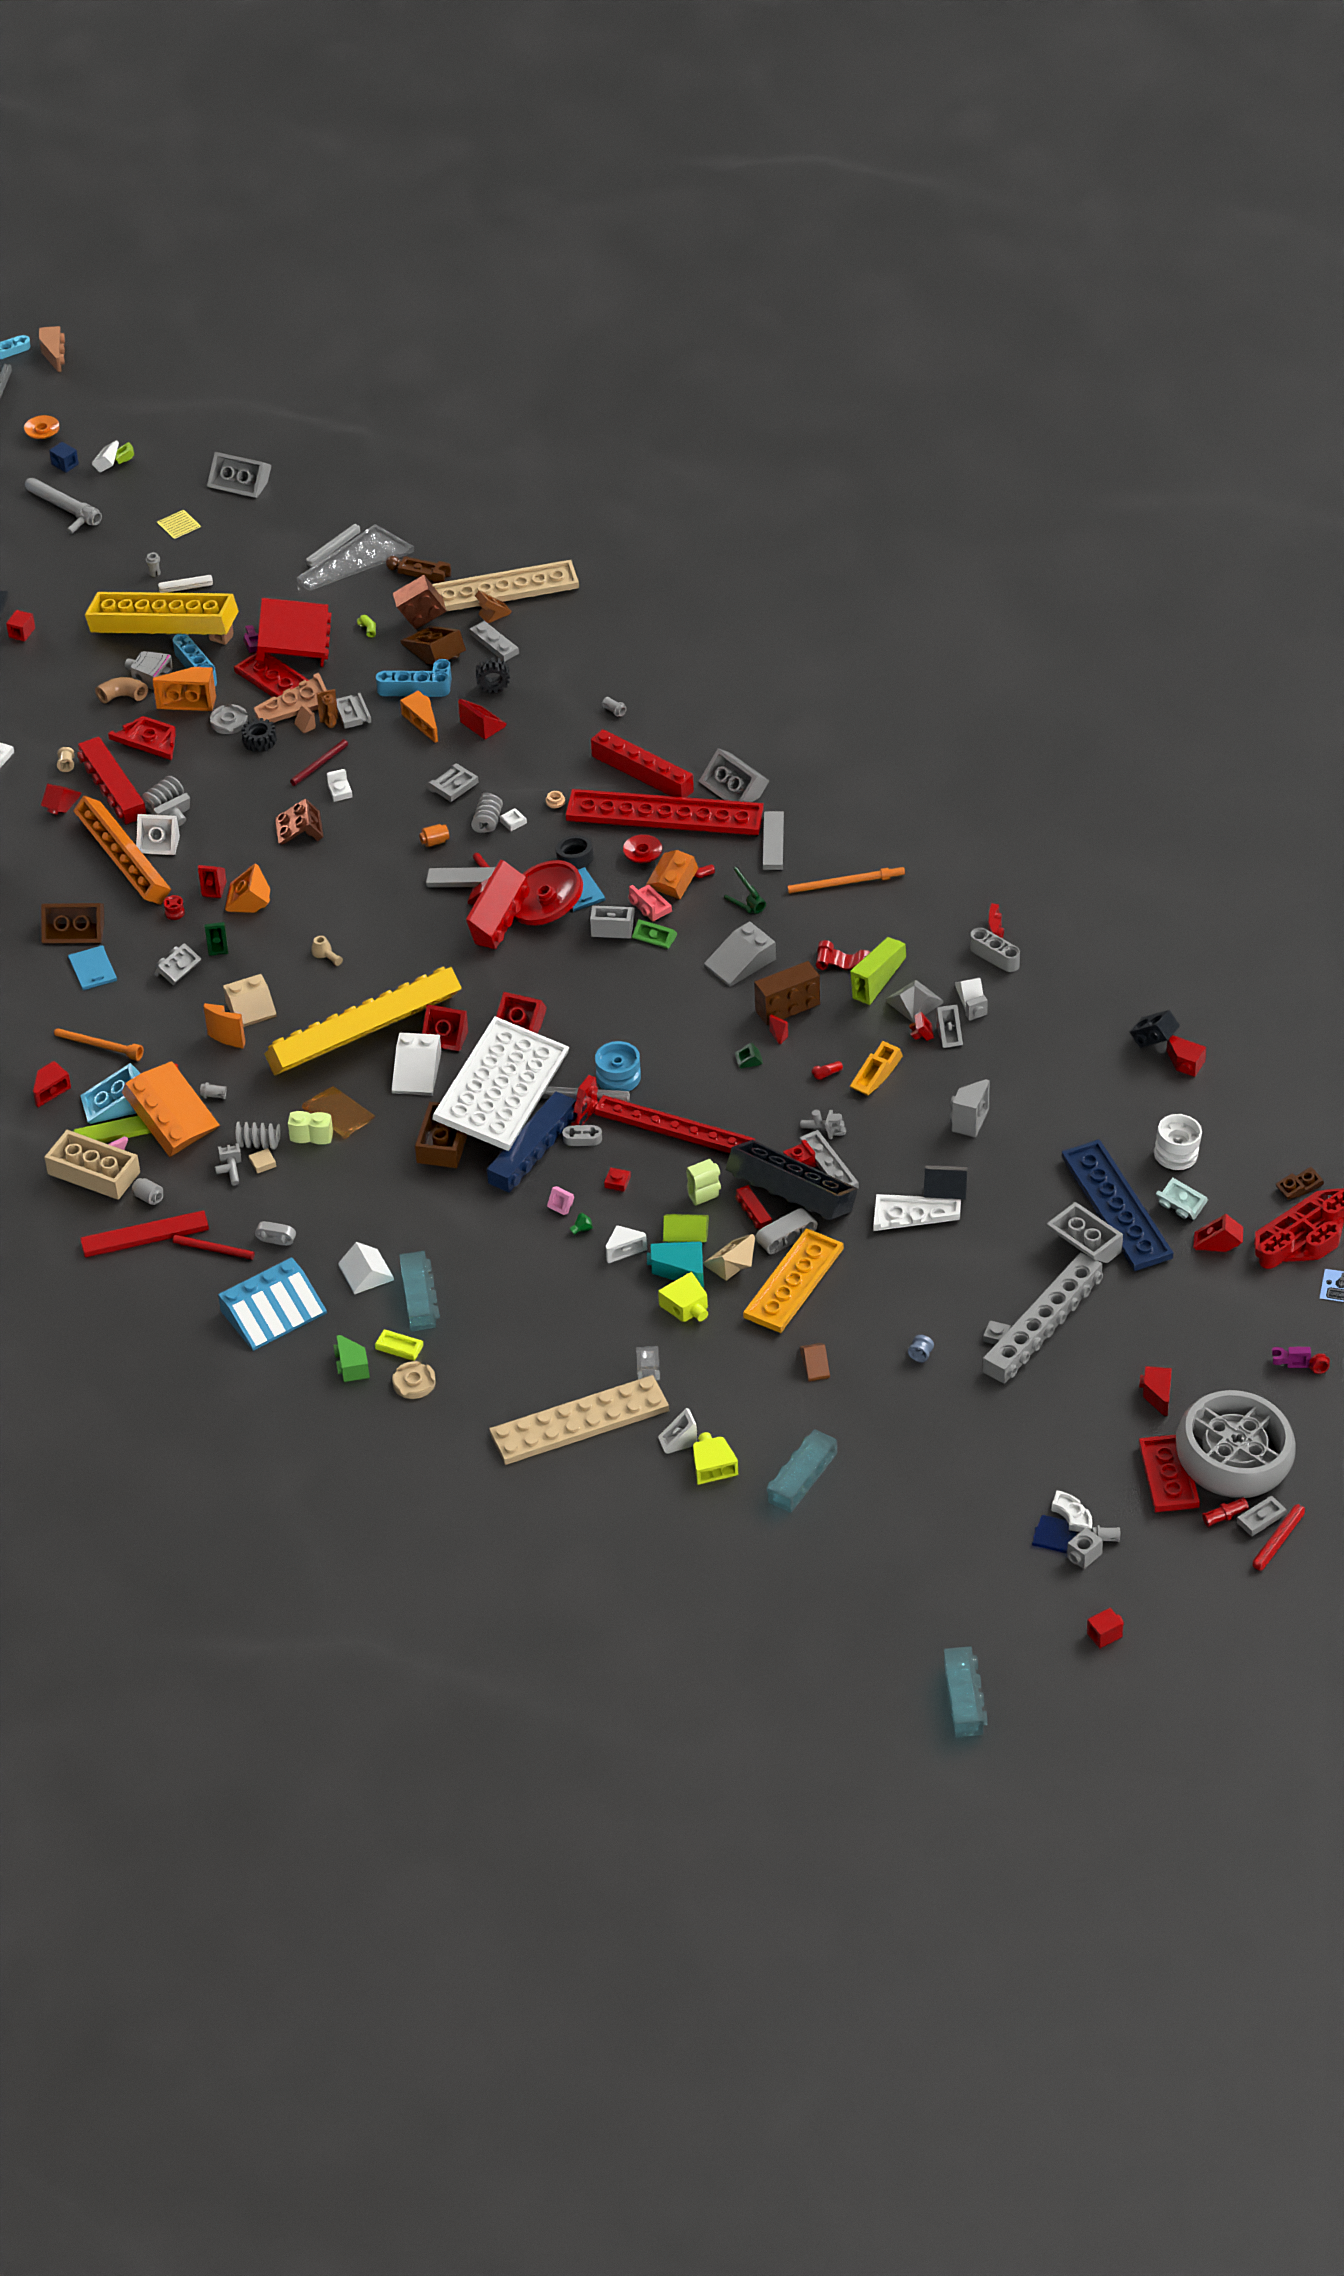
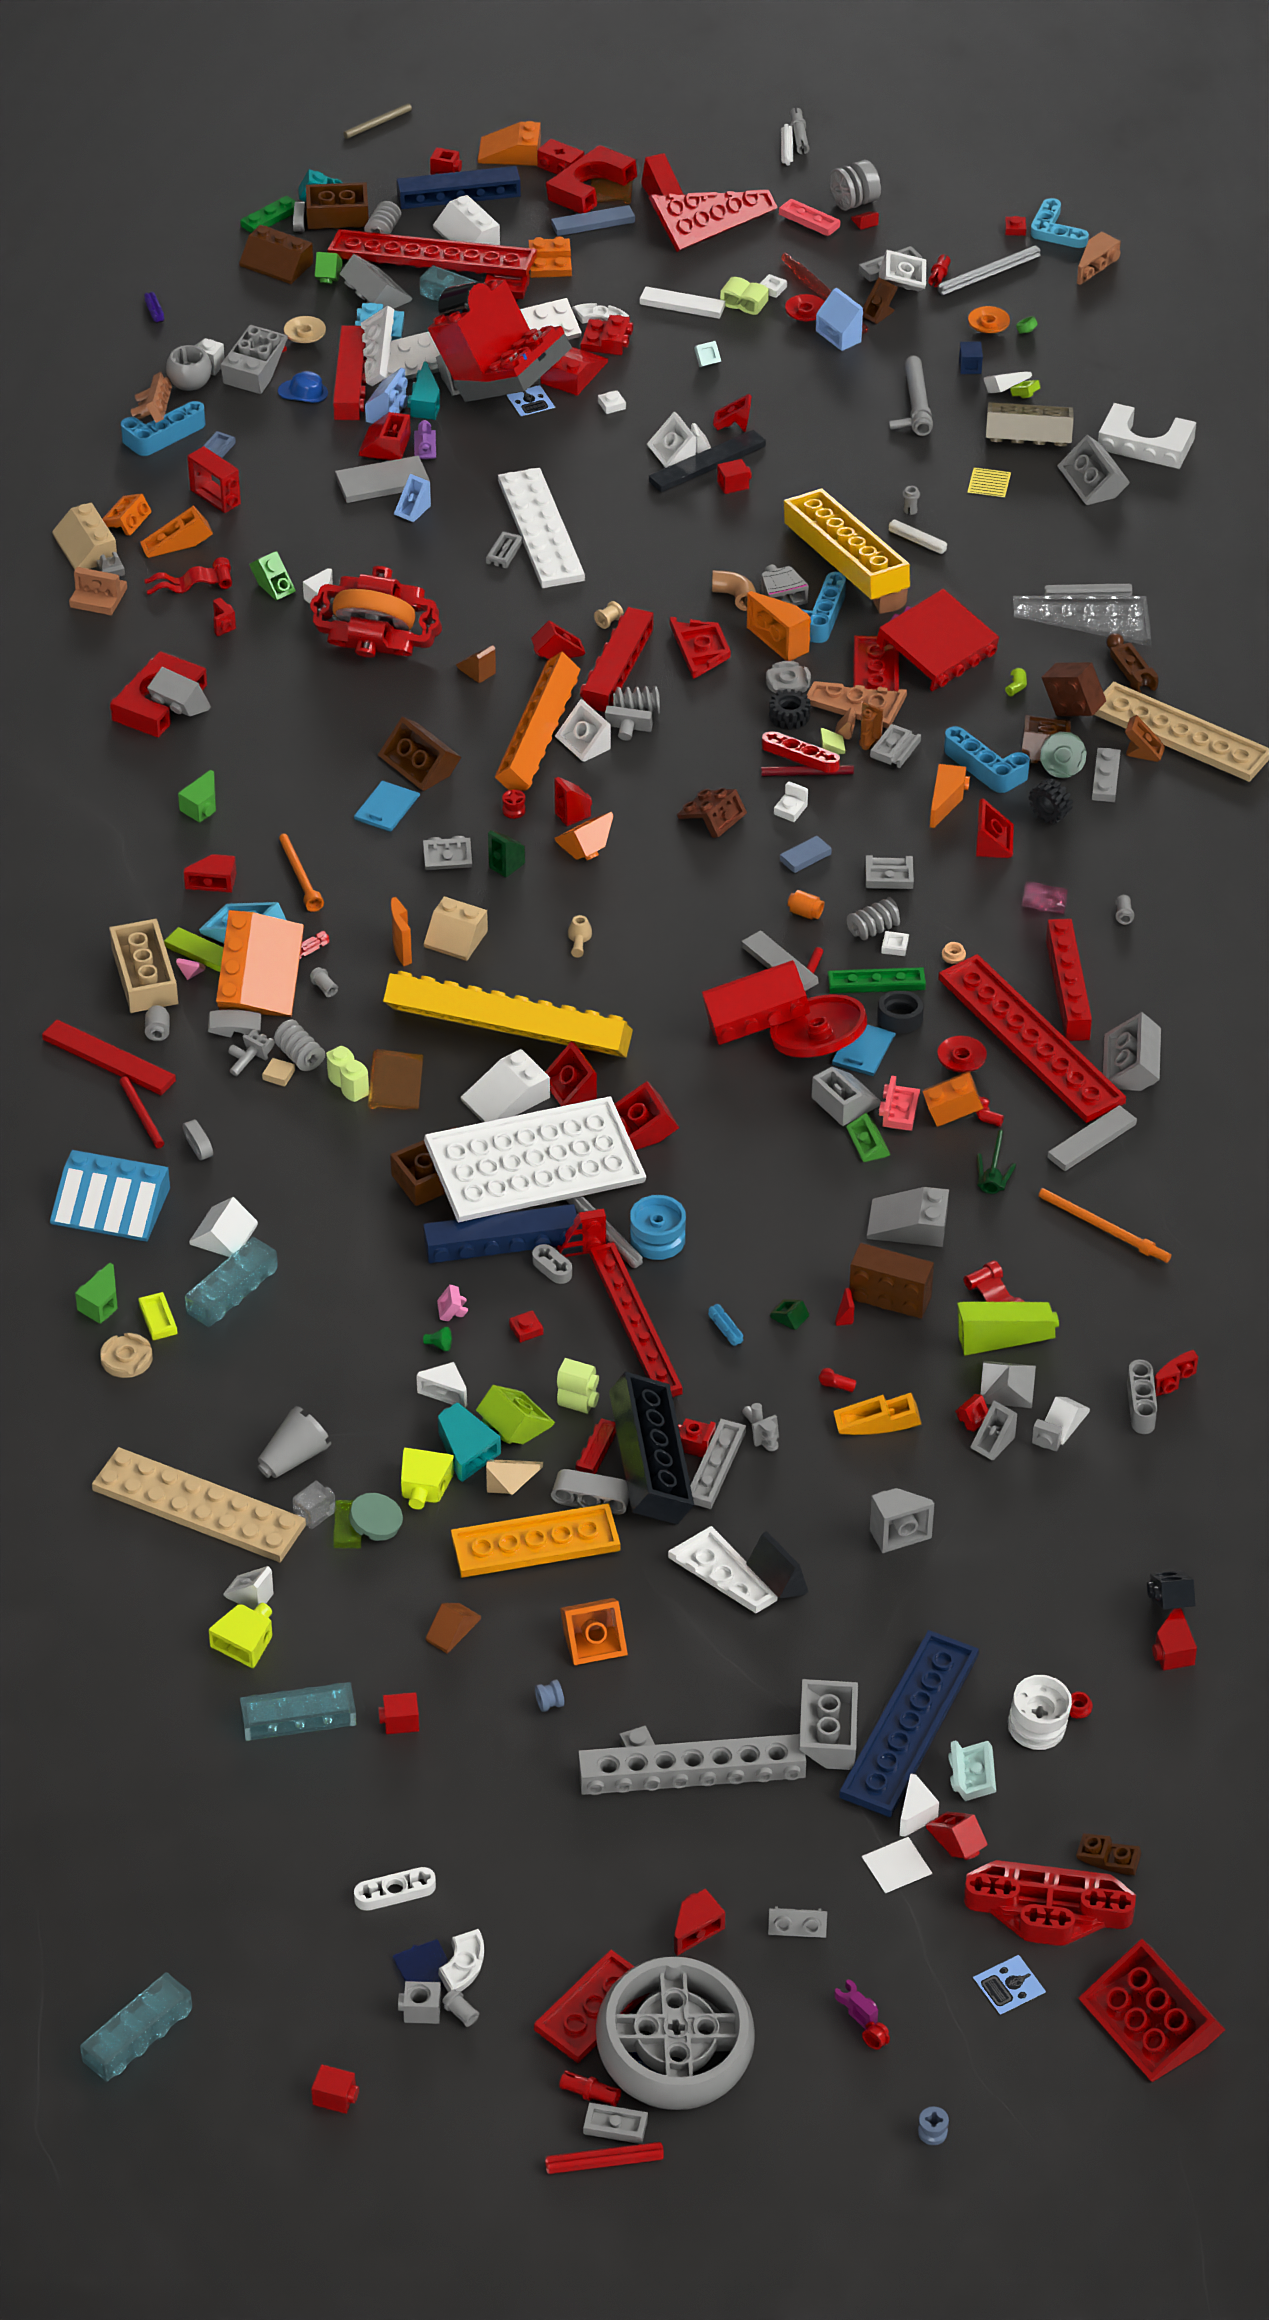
camera: 45 degrees right, 0 degrees up
none -> light grey slope [208,1010,261,1038]
none -> light grey cone [258,1406,331,1478]
none -> clear neon green tile [334,1500,362,1548]
none -> sand green tile [349,1493,403,1541]
none -> white beam [354,1867,436,1911]
none -> red brick [378,1692,419,1734]
none -> dark orange slope [456,645,496,683]
none -> orange slope [560,1598,628,1665]
none -> dark azure axle [708,1304,743,1346]
none -> red beam [762,732,840,773]
none -> light grey hinge [768,1906,827,1938]
none -> sand blue tile [780,836,832,873]
none -> yellowish green slope [820,728,845,754]
none -> green tile [827,967,926,994]
none -> white sticker [862,1837,932,1893]
none -> white slope [900,1774,939,1837]
none -> slope [986,402,1074,446]
none -> bright green tile [1016,316,1038,333]
none -> clear pink hips [1022,882,1068,914]
none -> sand green tile [1040,732,1086,778]
none -> white arch [1098,403,1196,469]

